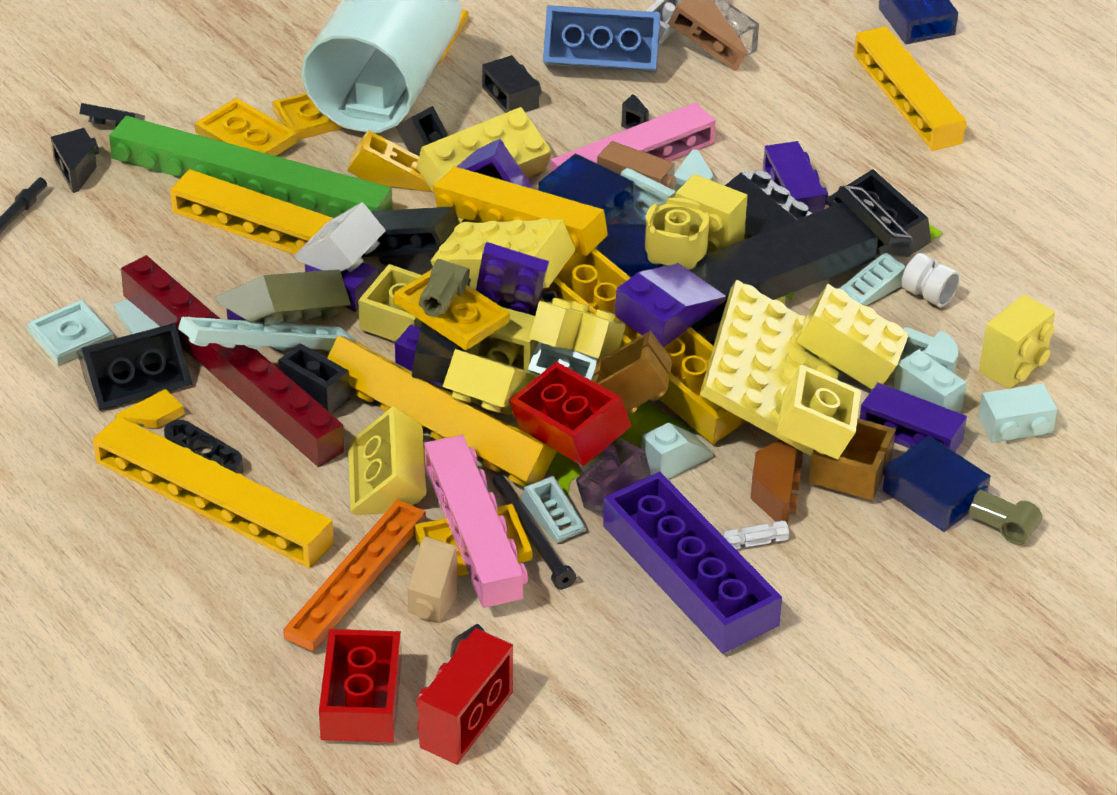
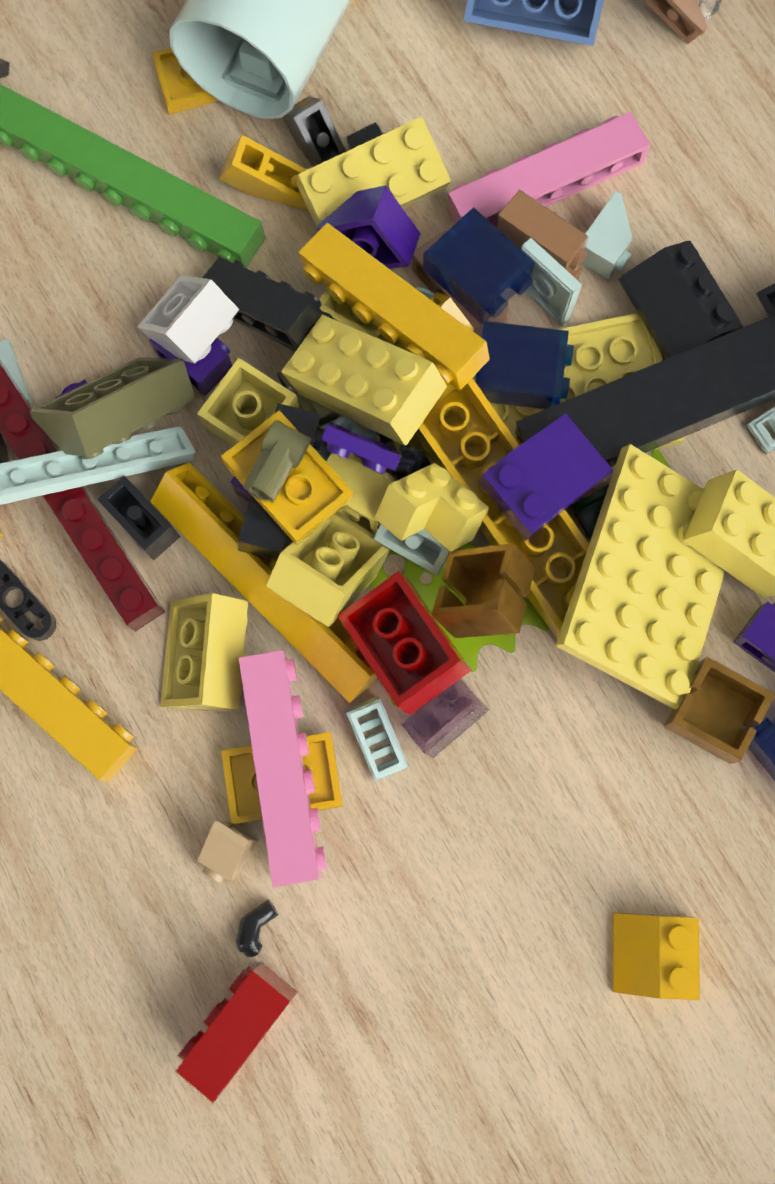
camera: 15 degrees right, 35 degrees up
yellow brick [170,169,333,255] -> none
yellow plate [194,97,298,156] -> none
orange plate [283,499,426,652] -> none
red brick [319,629,402,743] -> none
black brick [482,55,542,113] -> none
black bar [492,474,576,590] -> none
dark purple brick [603,472,782,654] -> none
black slope [621,94,649,129] -> none
light aqua slope [640,423,713,479] -> none
light yellow brick [645,198,709,270] -> none
light yellow brick [675,174,747,254] -> none
white axle [723,520,789,549] -> none
dark orange slope [750,440,803,525] -> none
dark purple brick [763,141,829,214] -> none
light yellow brick [777,364,861,460] -> none
none -> yellow slope [613,913,700,1001]

